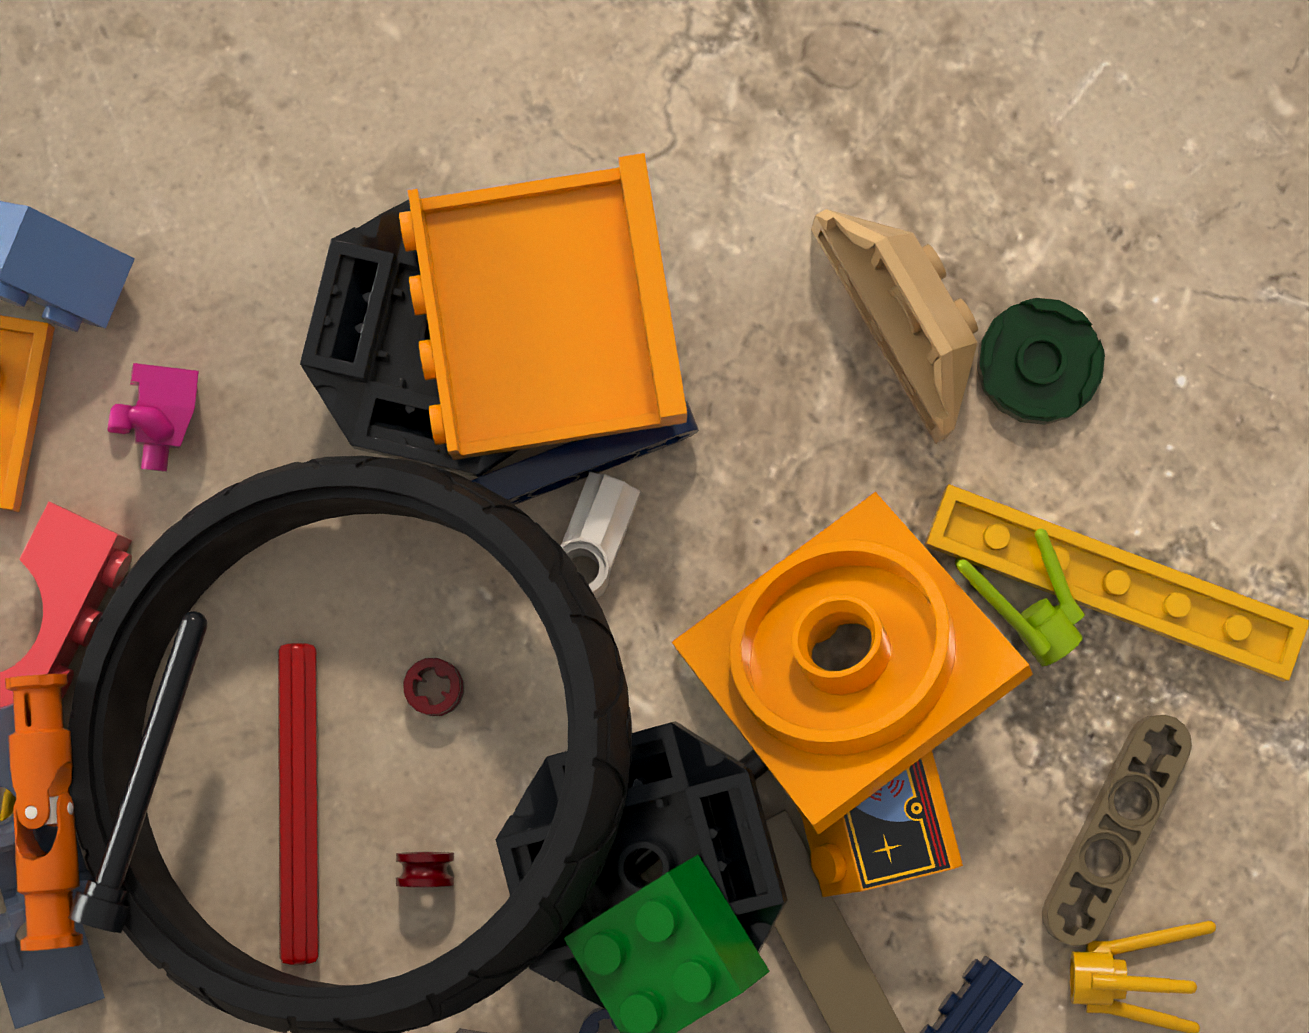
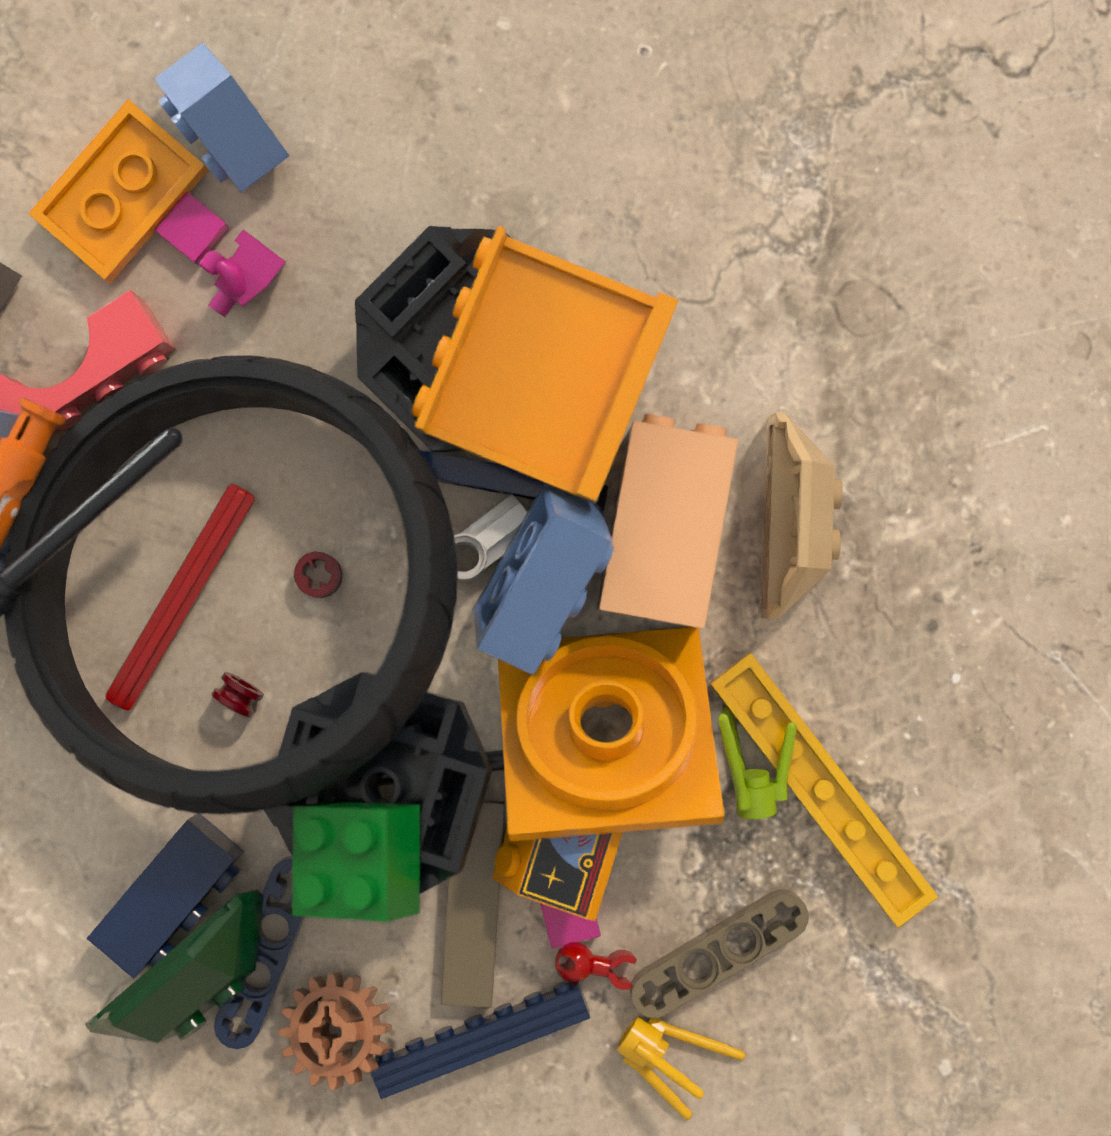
camera: 35 degrees right, 5 degrees up
dark green tile [977,298,1105,425] -> none
none -> dark pink tile [155,192,229,265]
none -> medium blue brick [473,483,614,675]
none -> dark pink tile [540,903,601,949]
none -> red arm [555,942,637,990]
none -> light nougat brick [597,414,739,629]

